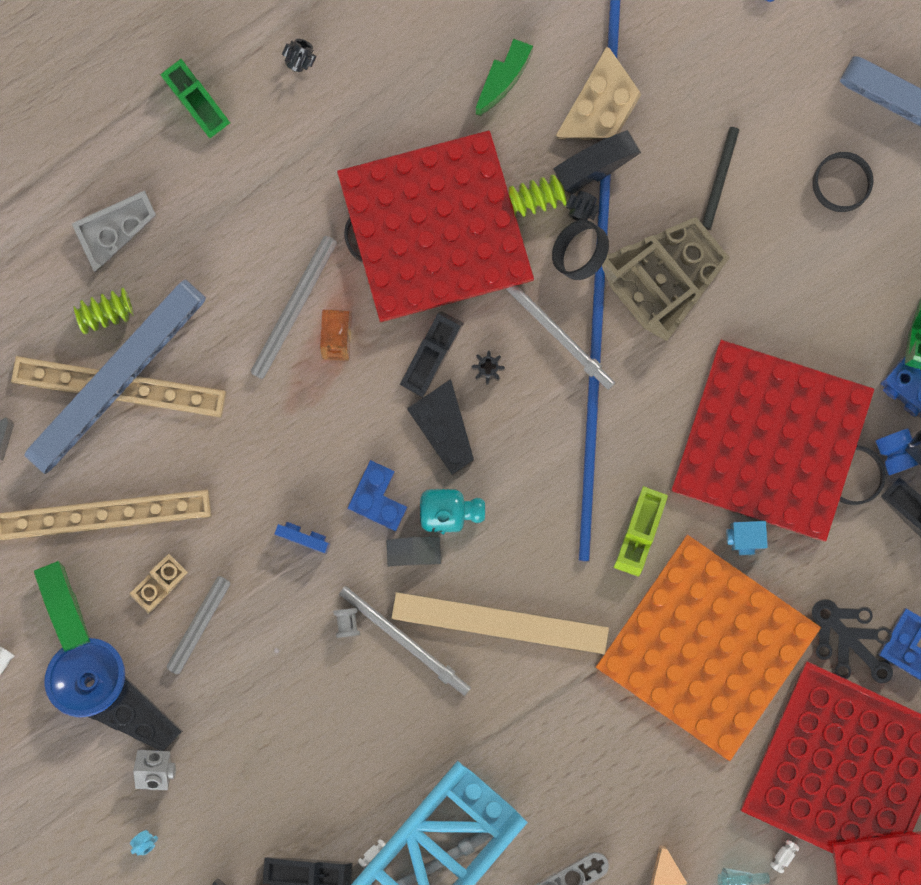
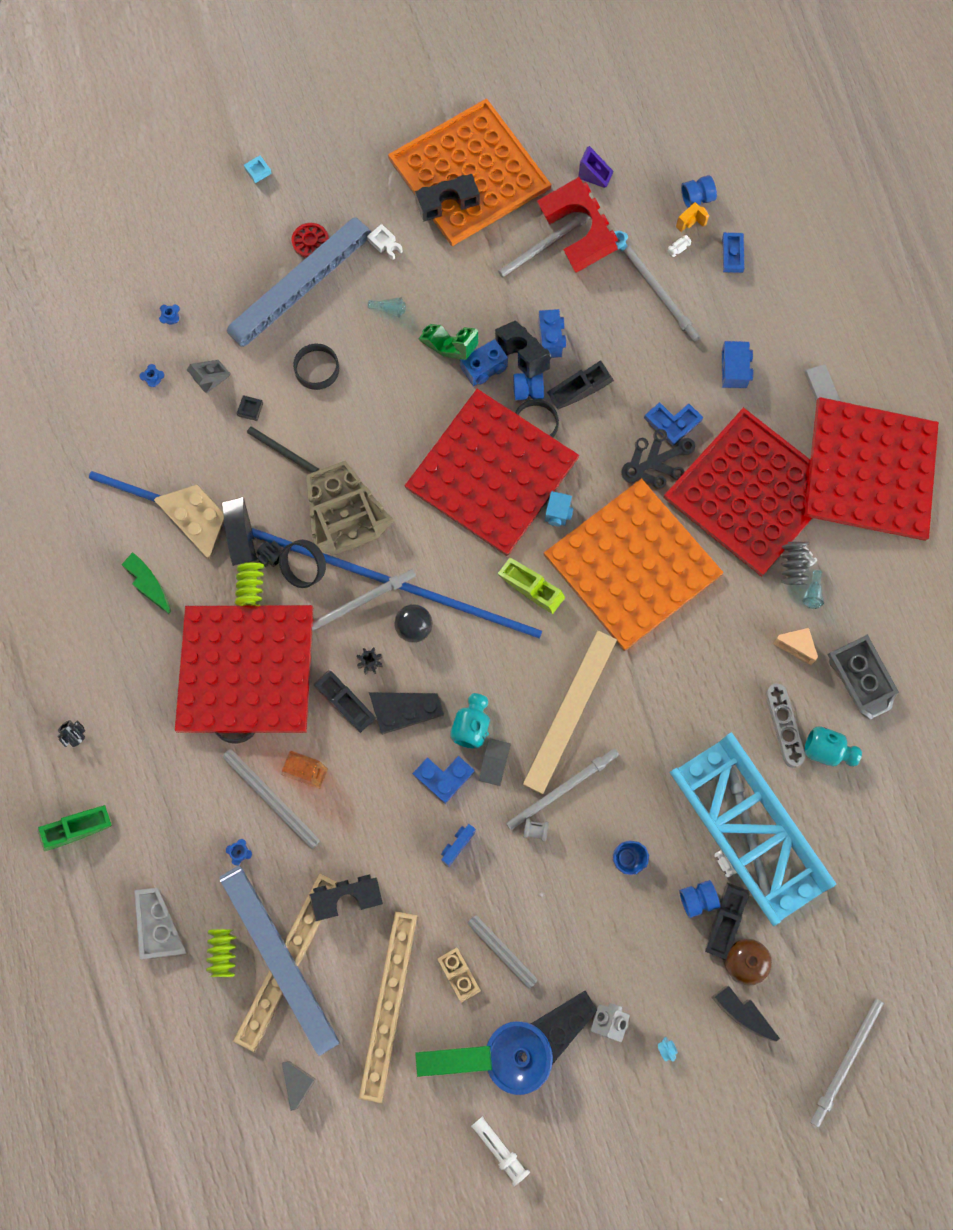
camera: 75 degrees left, 10 degrees down
none -> dark grey slope [187,360,231,393]
none -> blue plate [226,839,252,866]
none -> black tile [237,395,263,421]
none -> black arch [309,874,383,921]
none -> black piece [394,604,433,643]
none -> blue hair [613,840,649,875]
none -> blue wheel [679,880,720,918]
none -> dark grey piece [781,542,810,585]

